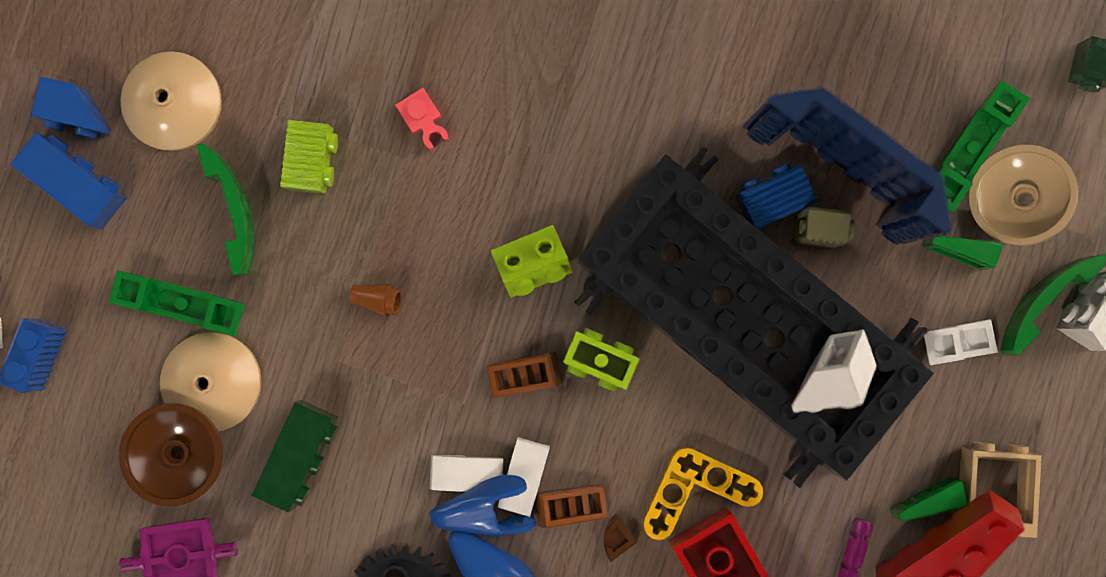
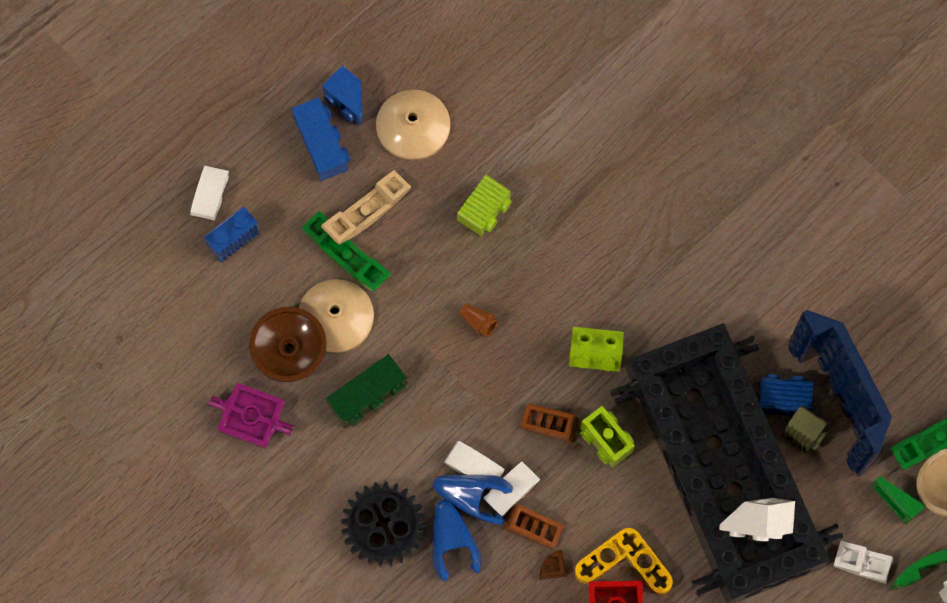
camera: 30 degrees right, 15 degrees down
green slope [196,143,254,276] -> none
coral plate [395,88,449,151] -> none
none -> tan slope [321,170,411,244]

